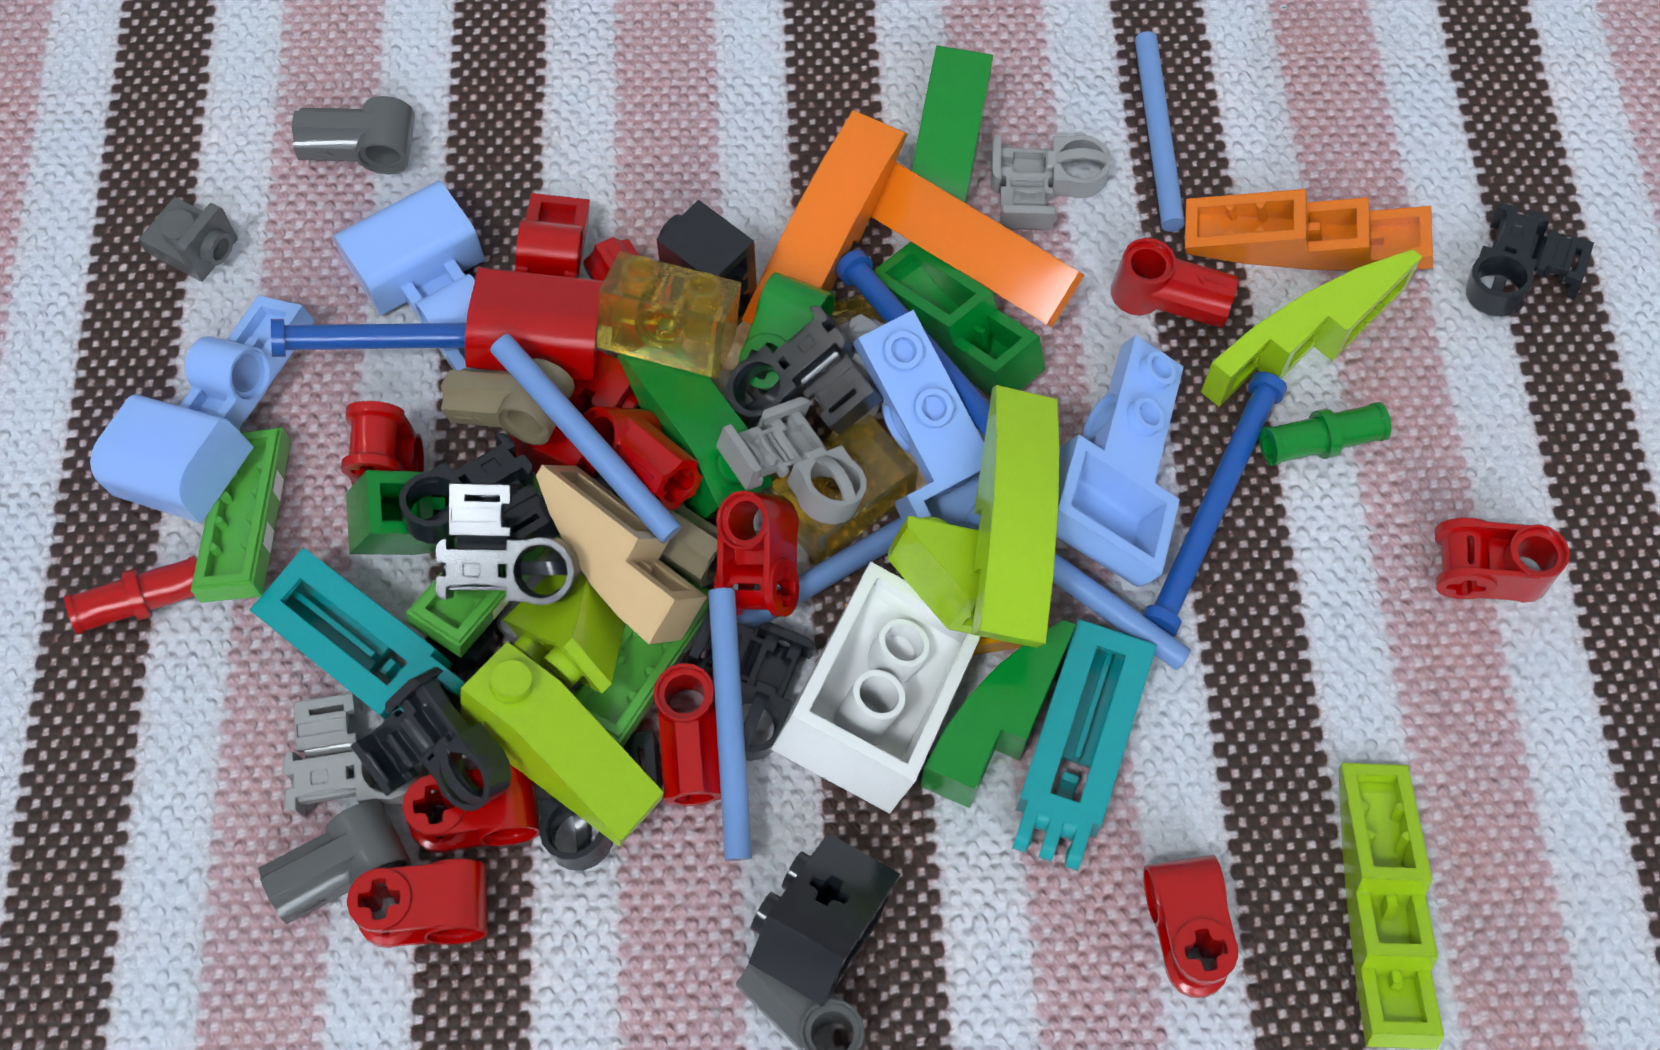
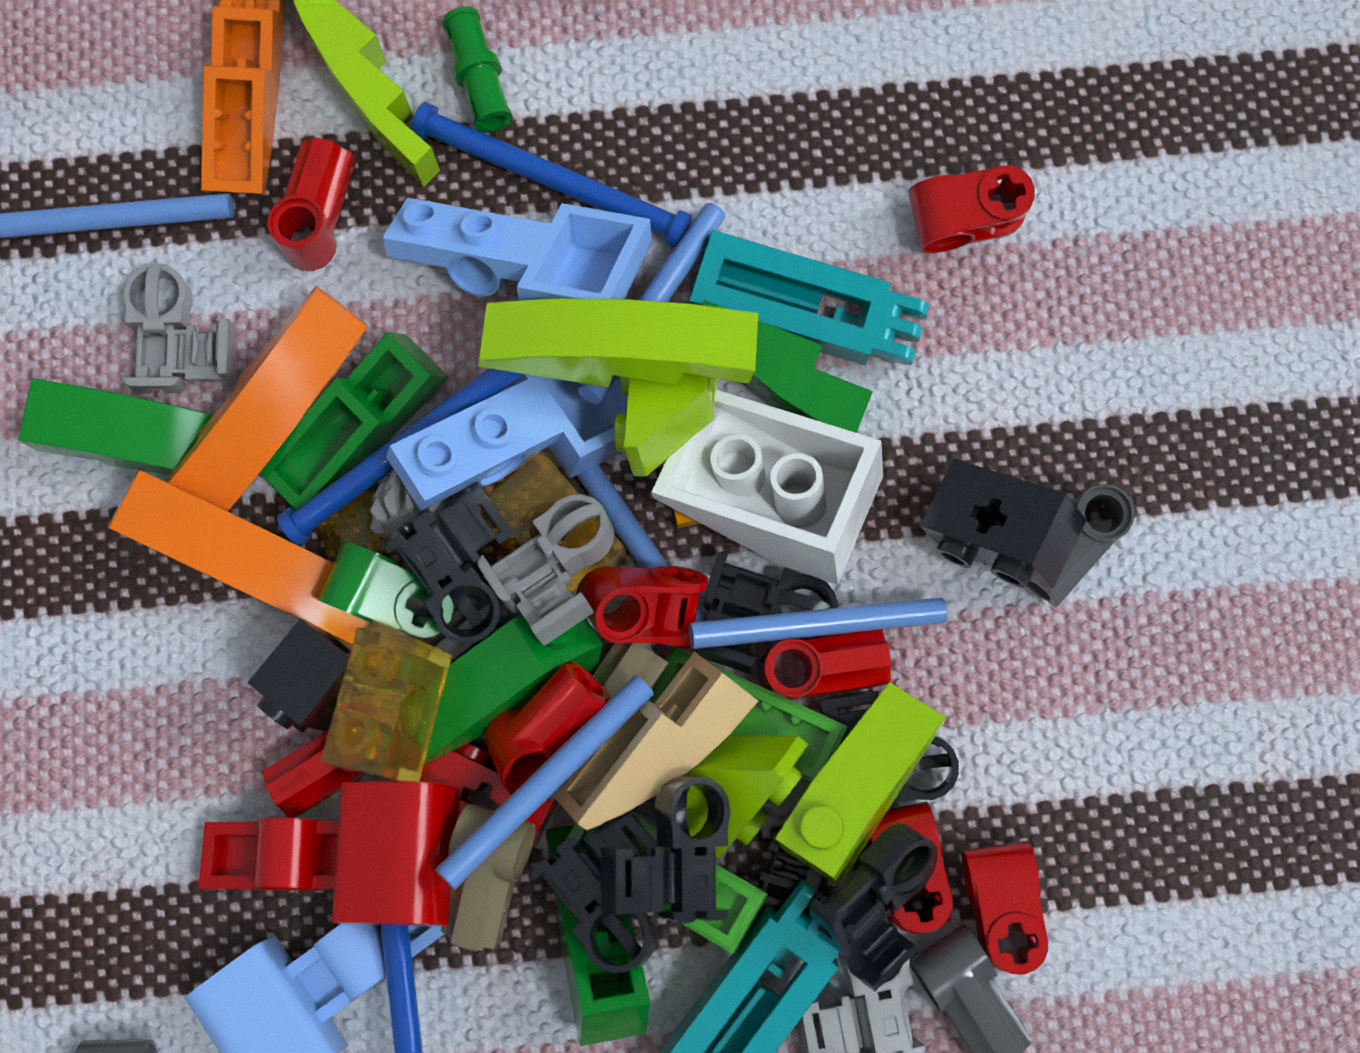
camera: 90 degrees left, 15 degrees up
red piece [341,401,424,485] -> none
lime slope [1338,763,1444,1050] -> none

